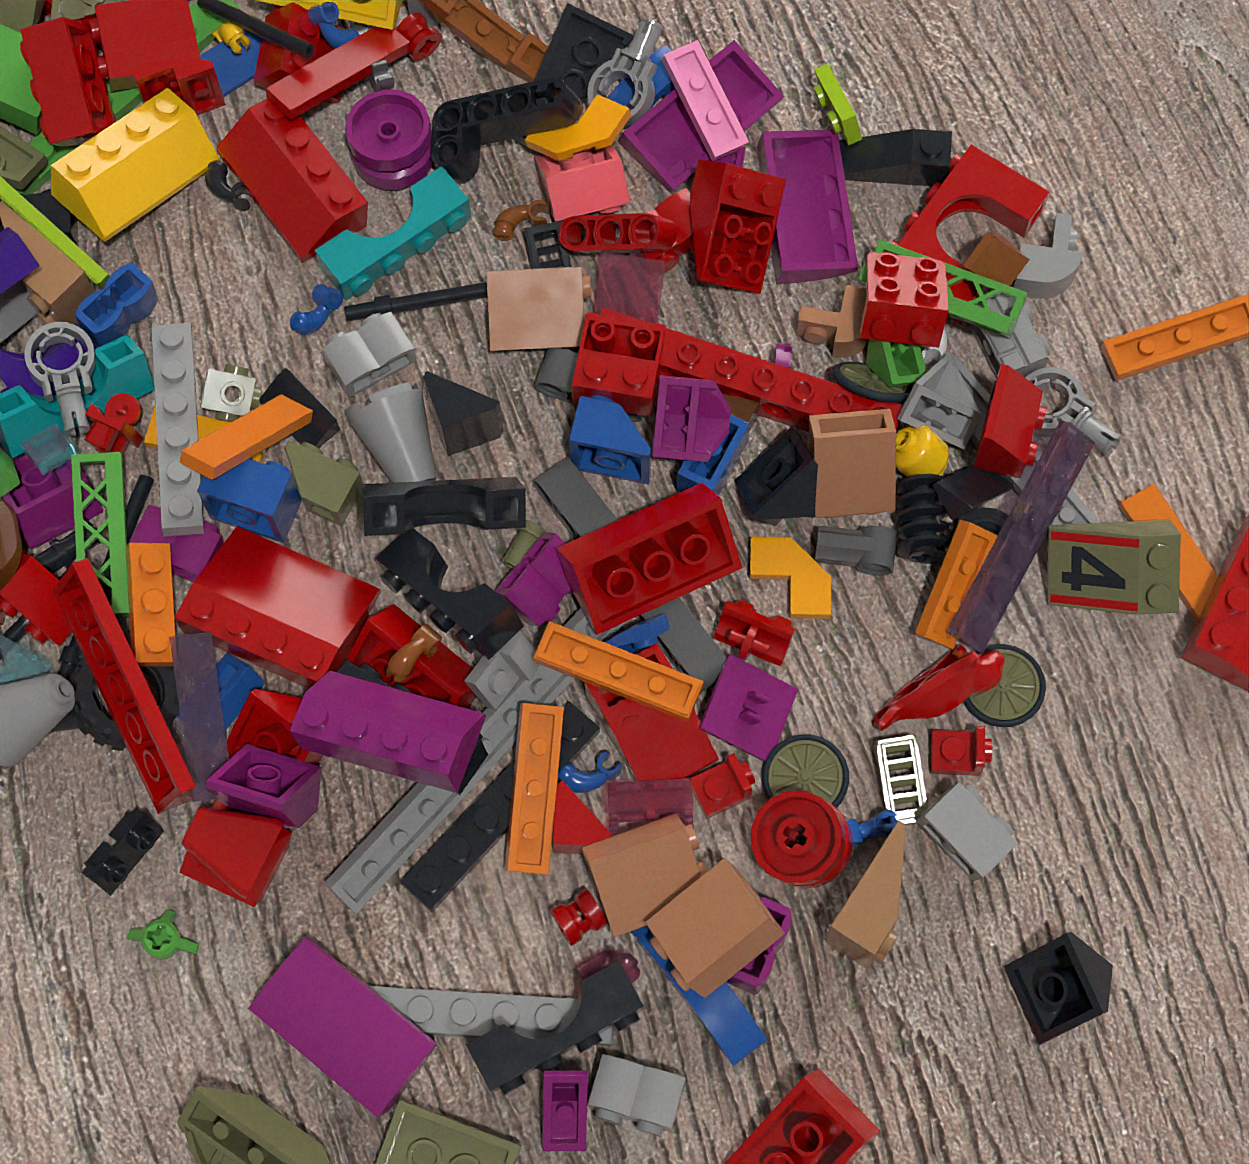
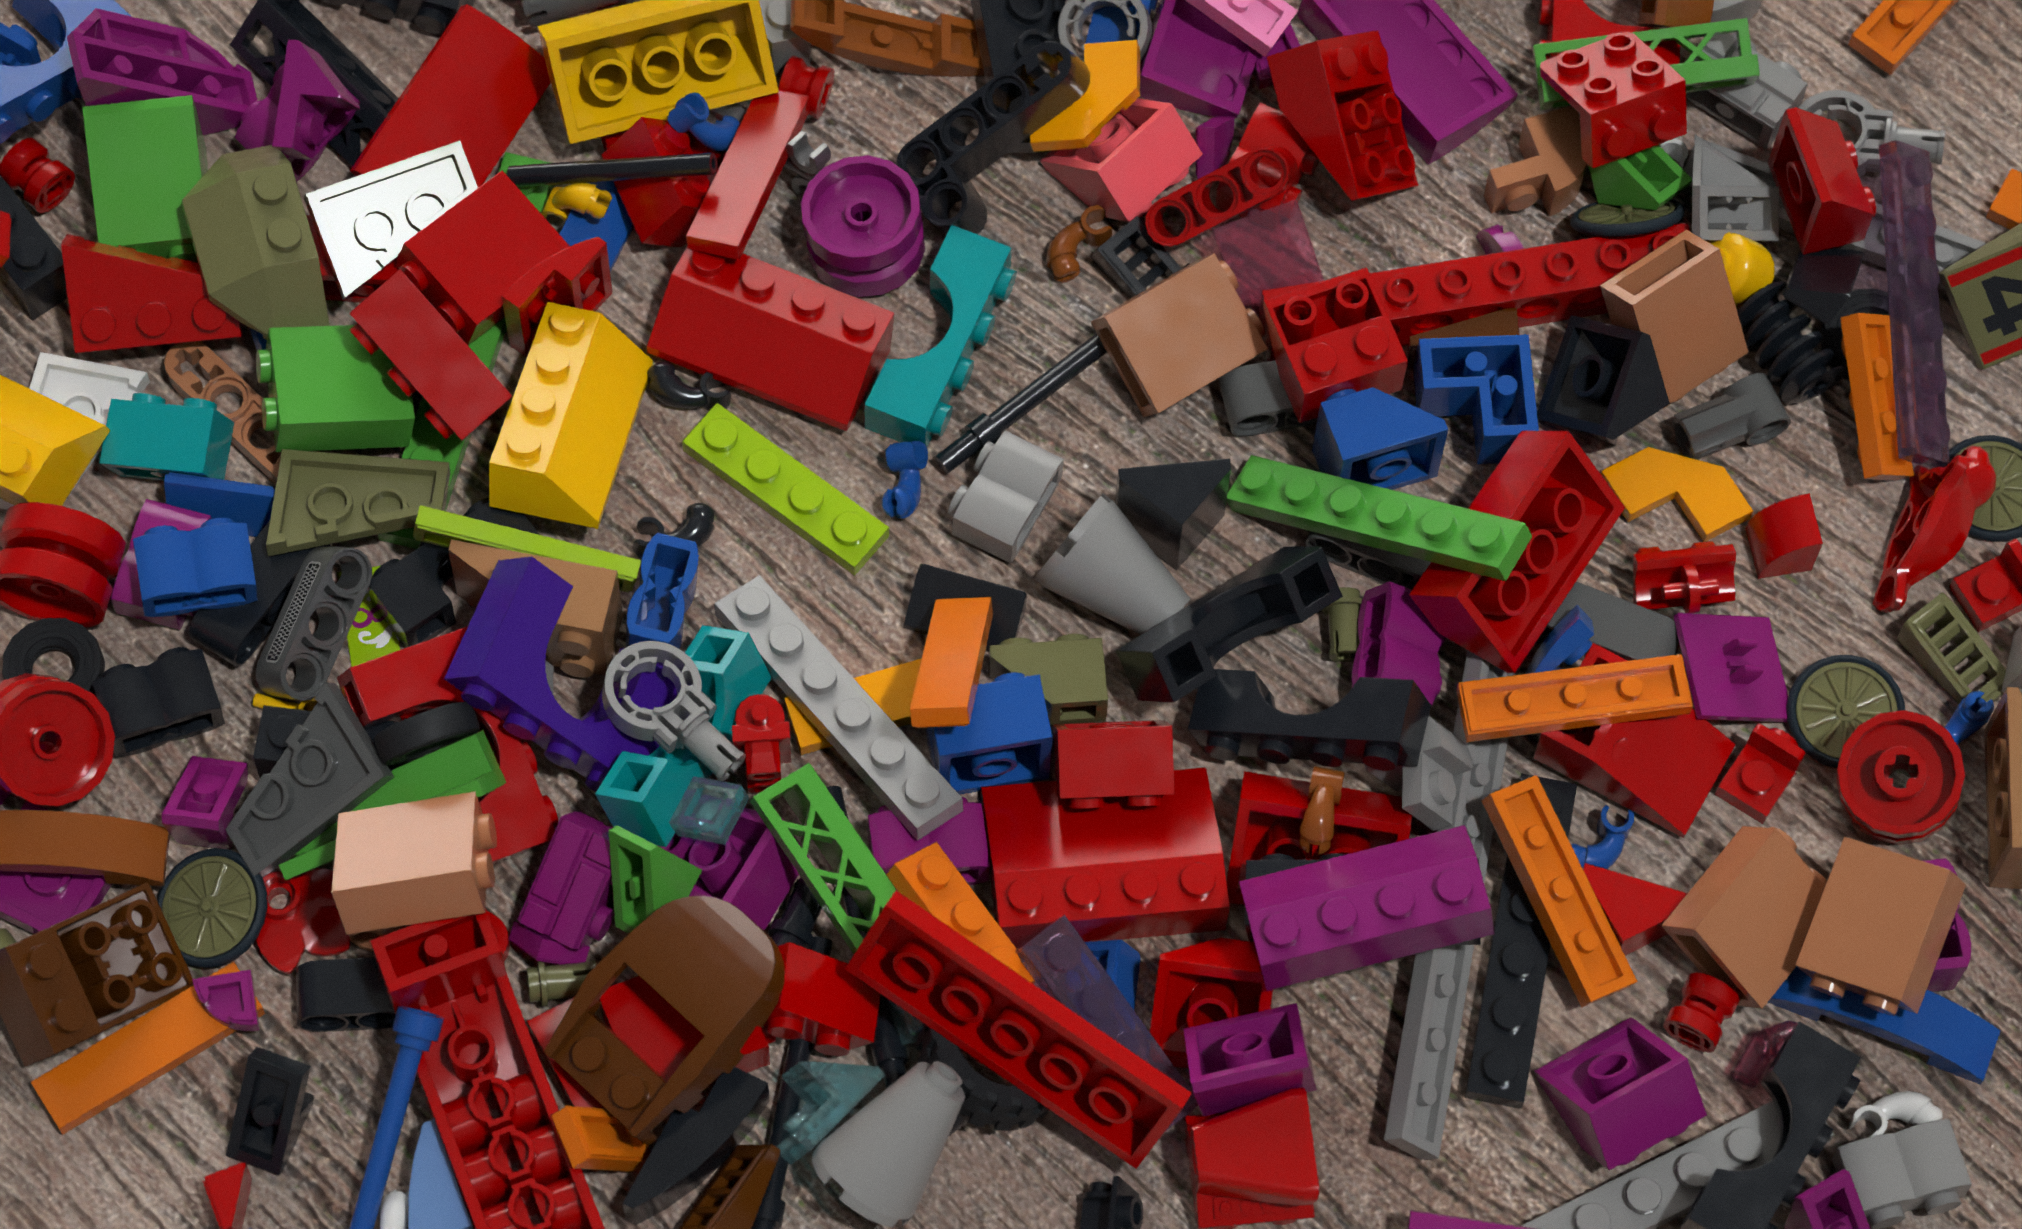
camera: 35 degrees left, 5 degrees down
brick [200,364,262,422] -> none
clear pink hinge [607,779,694,833] -> none
magenta slope [652,375,731,462] -> none
none -> black arm [633,503,715,558]
none -> lime plate [682,403,889,576]
none -> red slope [1052,720,1175,808]
none -> magenta tile [1196,115,1235,179]
none -> bright green plate [1227,455,1532,581]
none -> magenta slope [1534,1017,1707,1171]
none -> red brick [1745,493,1823,579]
none -> white arm [1849,1091,1943,1137]

